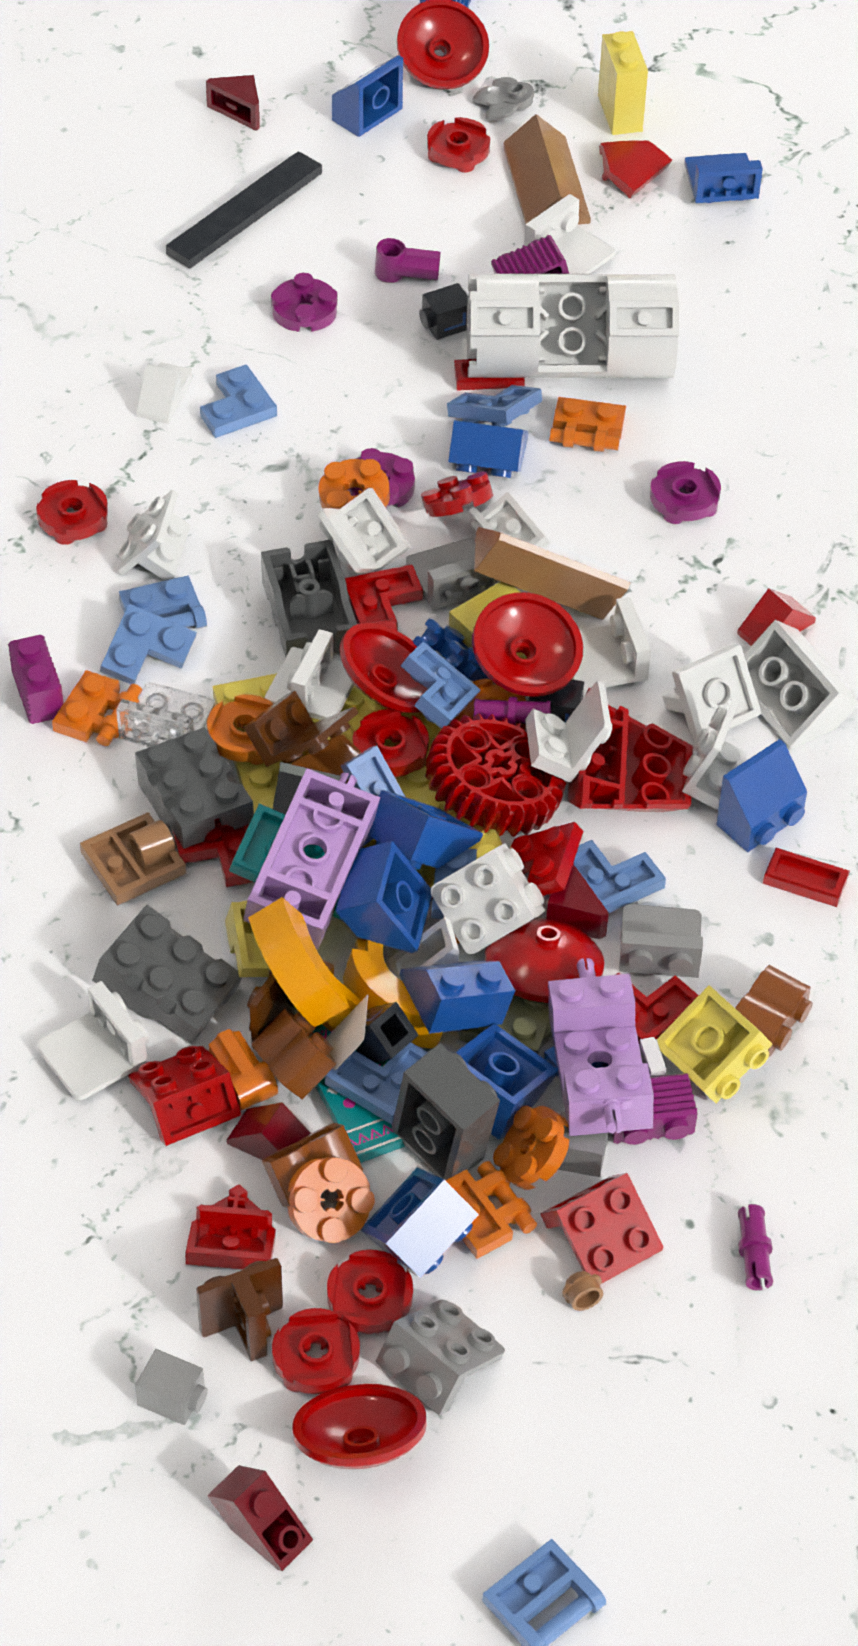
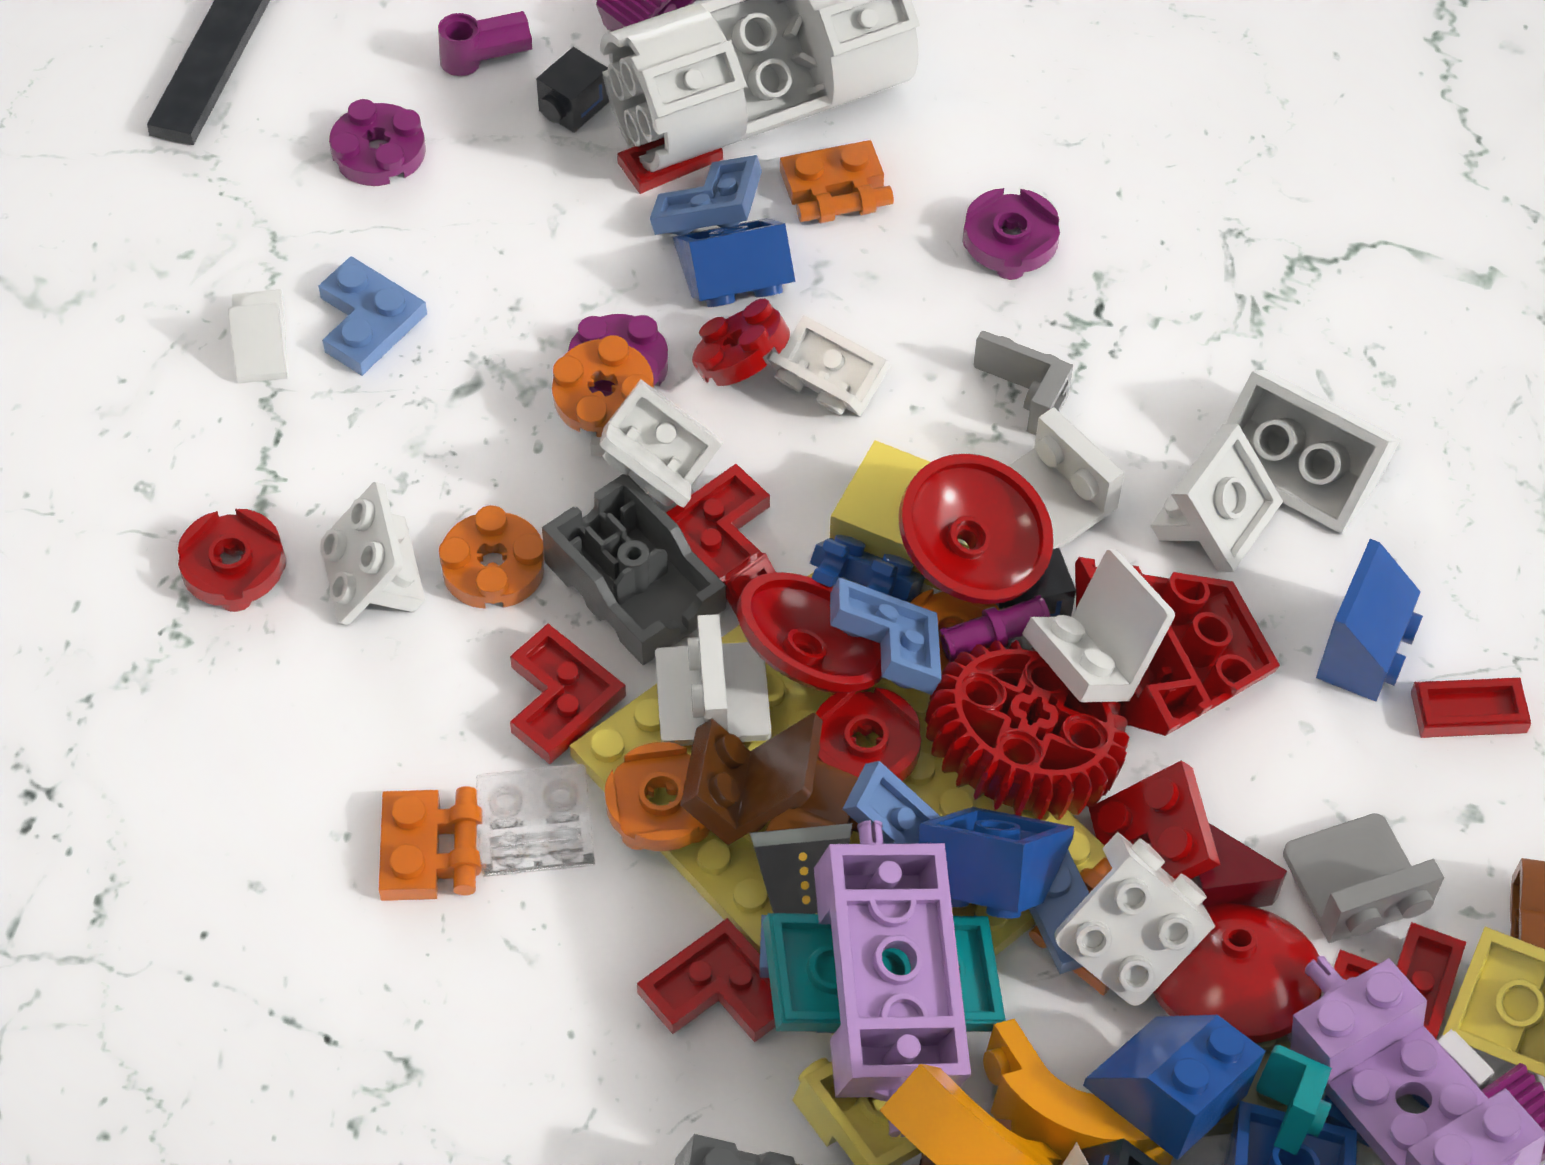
camera: 25 degrees left, 5 degrees up
magenta brick [8,634,64,724] -> none
medium nougat plate [80,812,186,906] -> none
medium blue plate [100,604,197,685] -> none
medium blue plate [119,575,207,629] -> none
dark grey piece [135,727,254,849] -> none
blue slope [336,841,432,953] -> none
white slope [389,917,459,981] -> none
light grey bracket [406,538,500,610] -> none
medium nougat slope [474,527,631,620] -> none
medium blue plate [573,840,666,913] -> none
white bracket [682,697,748,810] -> none
red slope [737,588,816,646] -> none
none -> orange plate [439,505,545,609]
none -> red plate [510,623,626,764]
none -> light grey bracket [973,330,1073,435]
none -> teal bracket [1256,1045,1332,1155]

